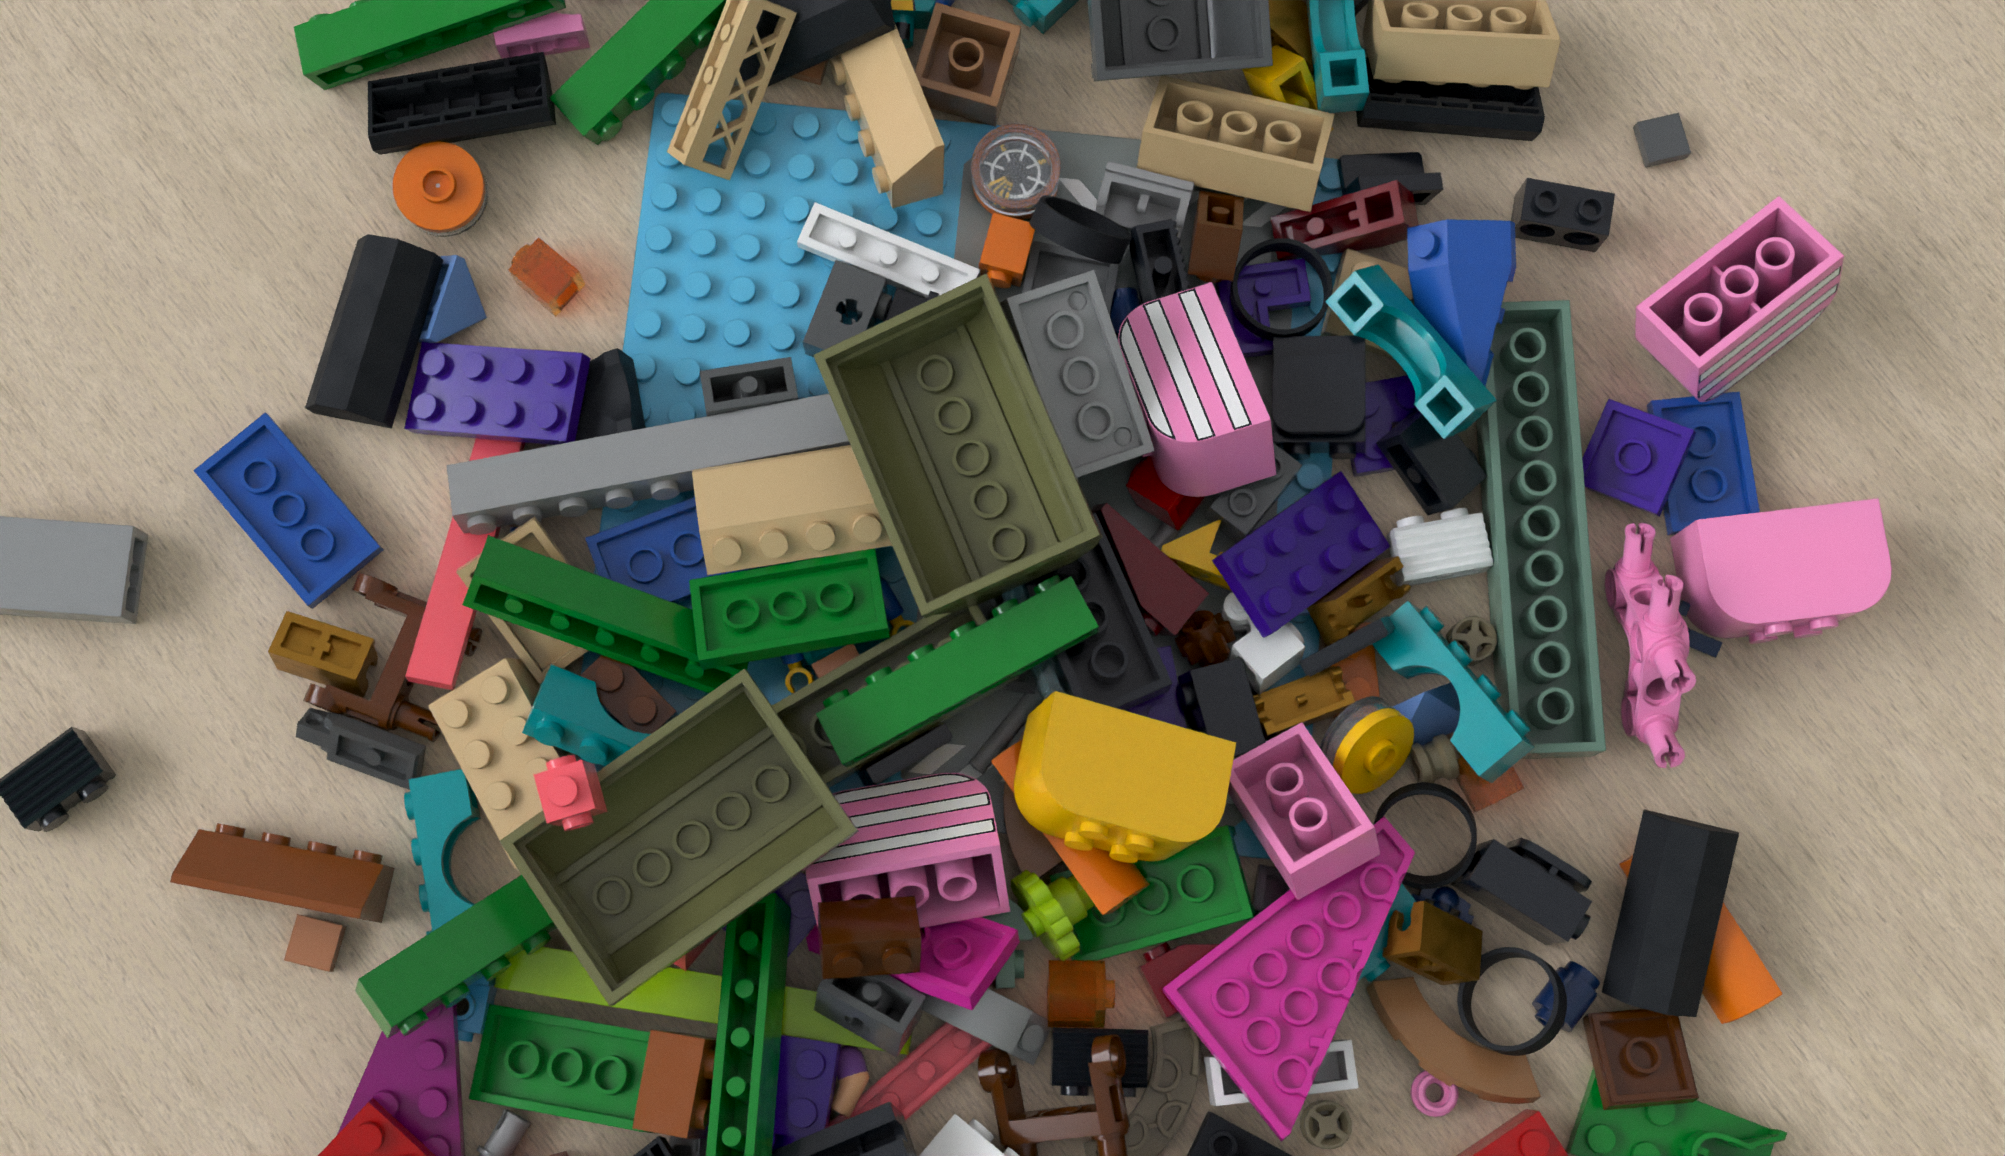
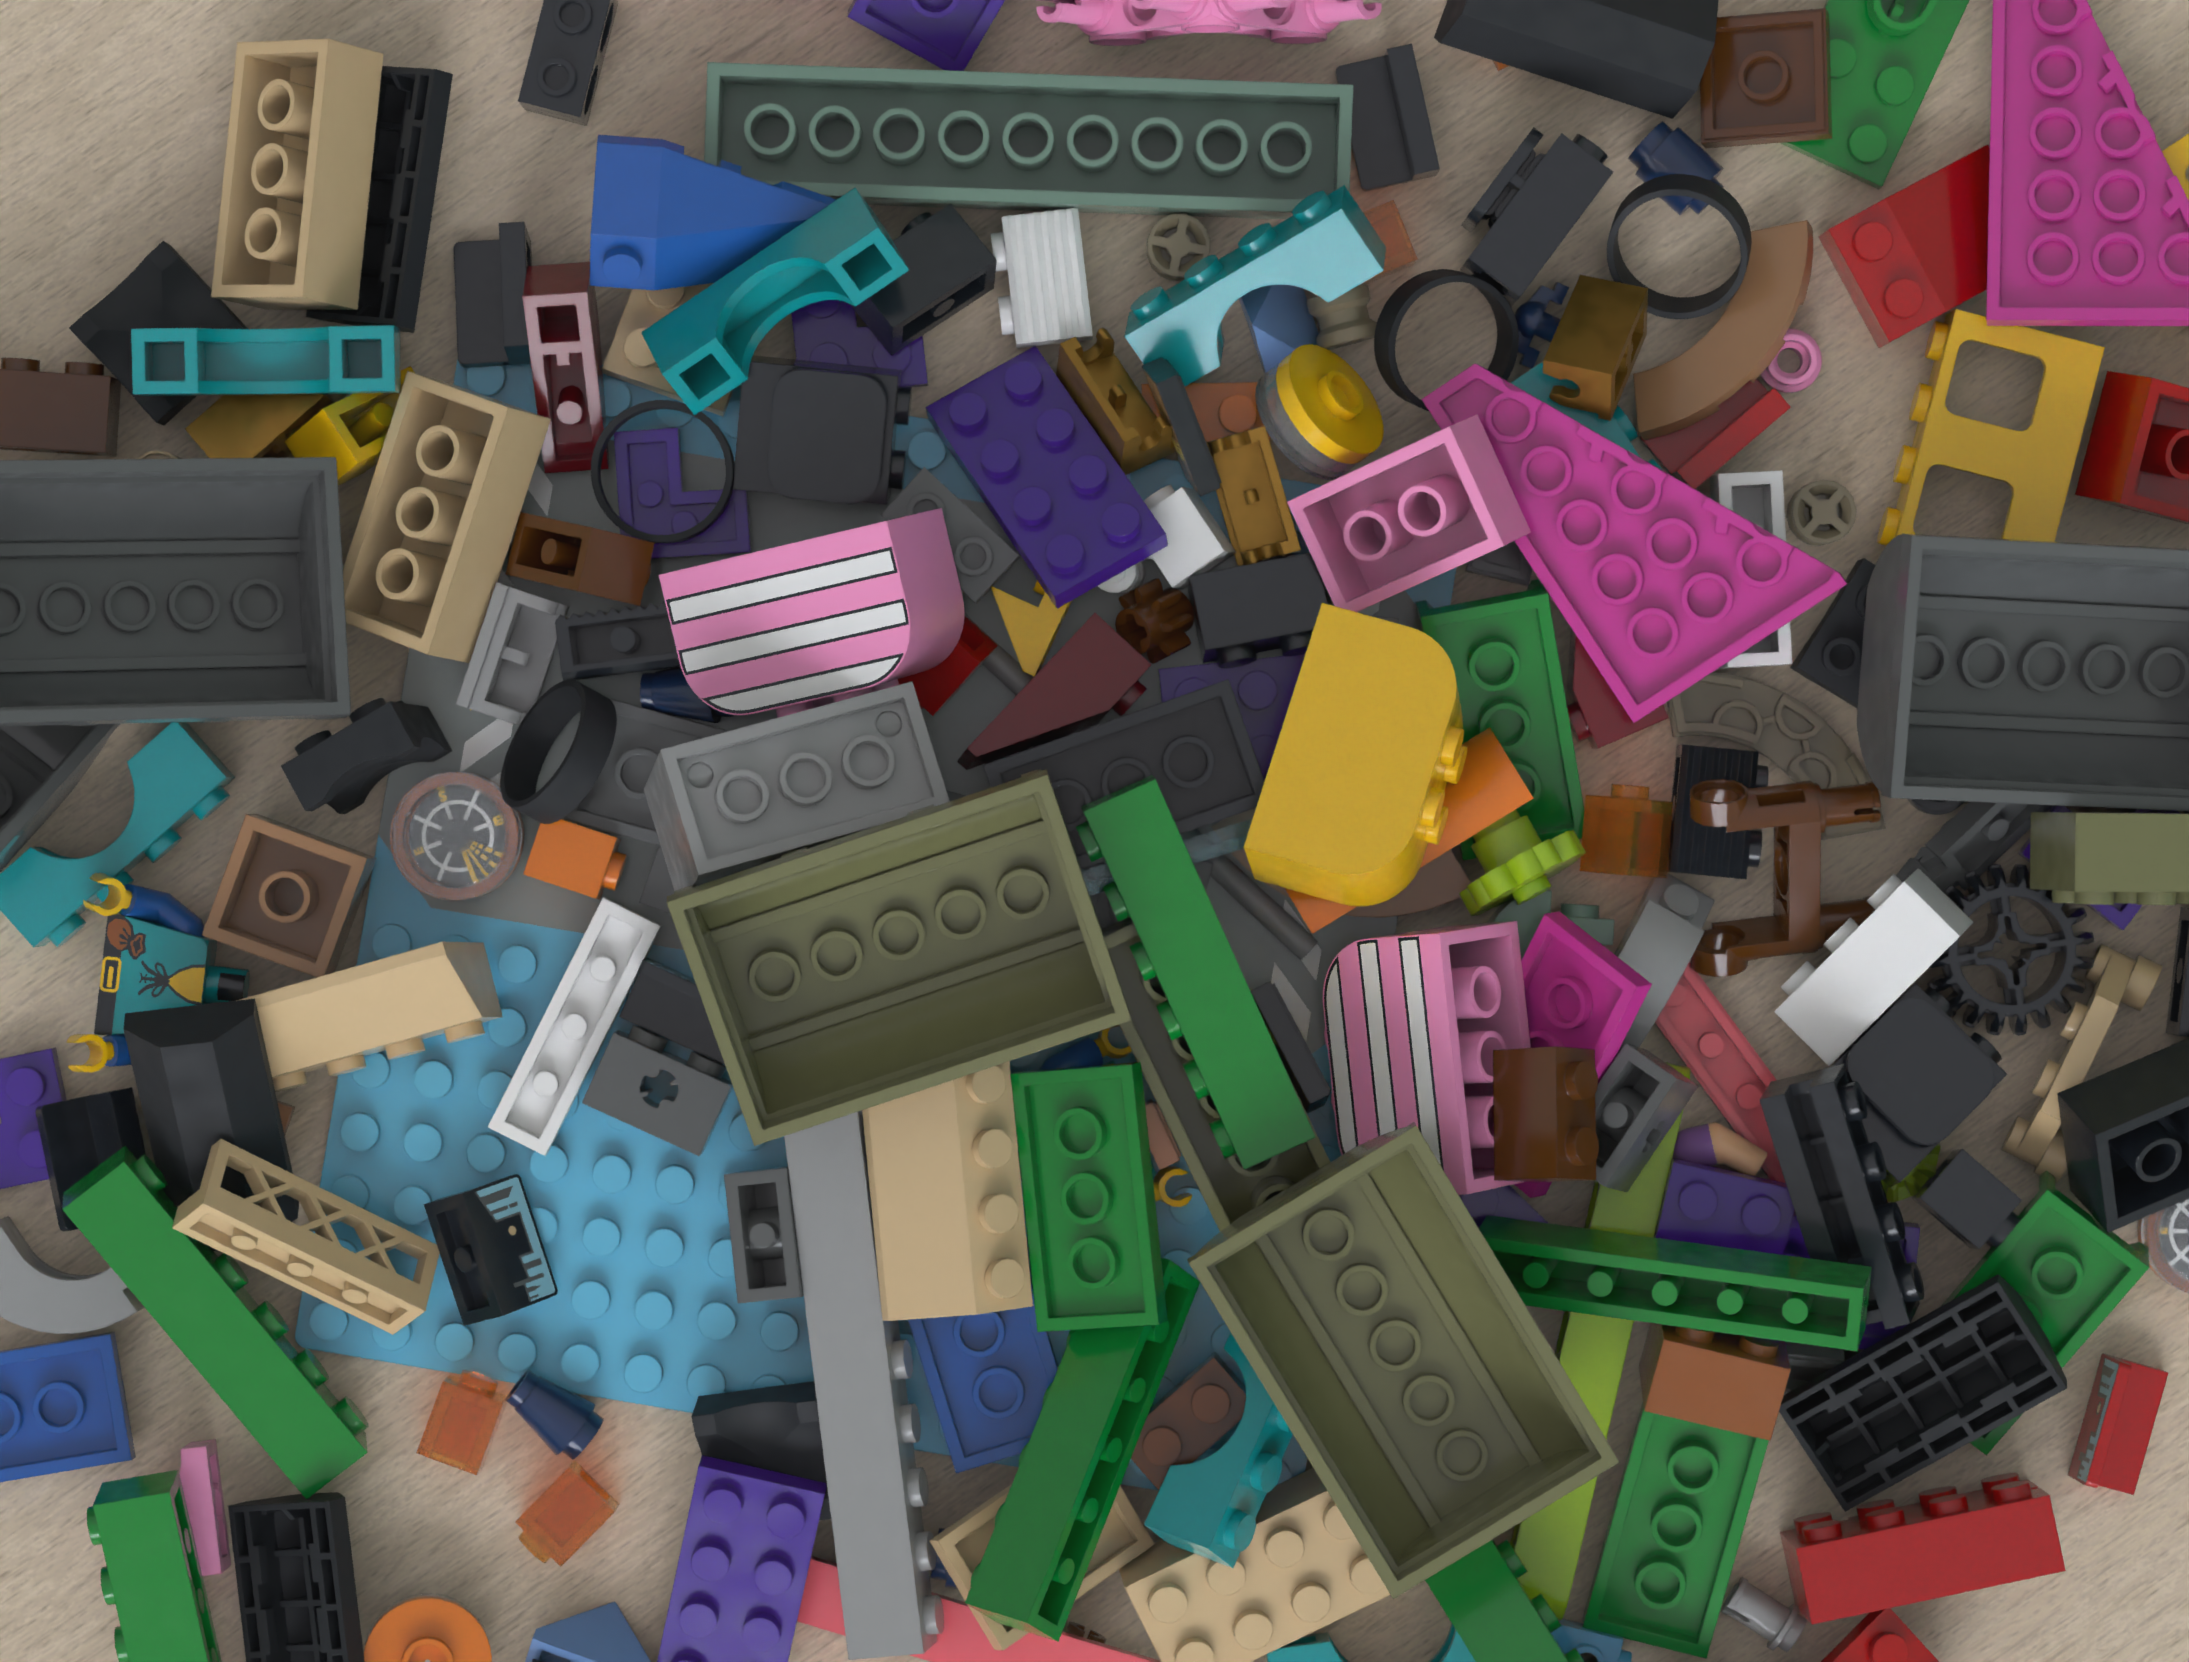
camera: 80 degrees left, 10 degrees up
coral brick [533,755,608,831] -> none
none -> black brick [281,698,452,814]
none -> clear orange brick [416,1370,507,1475]
none -> black panel [424,1174,558,1326]
none -> dark blue cone [505,1370,604,1460]
none -> black panel [1335,44,1440,191]
none -> red panel [1640,379,1791,489]

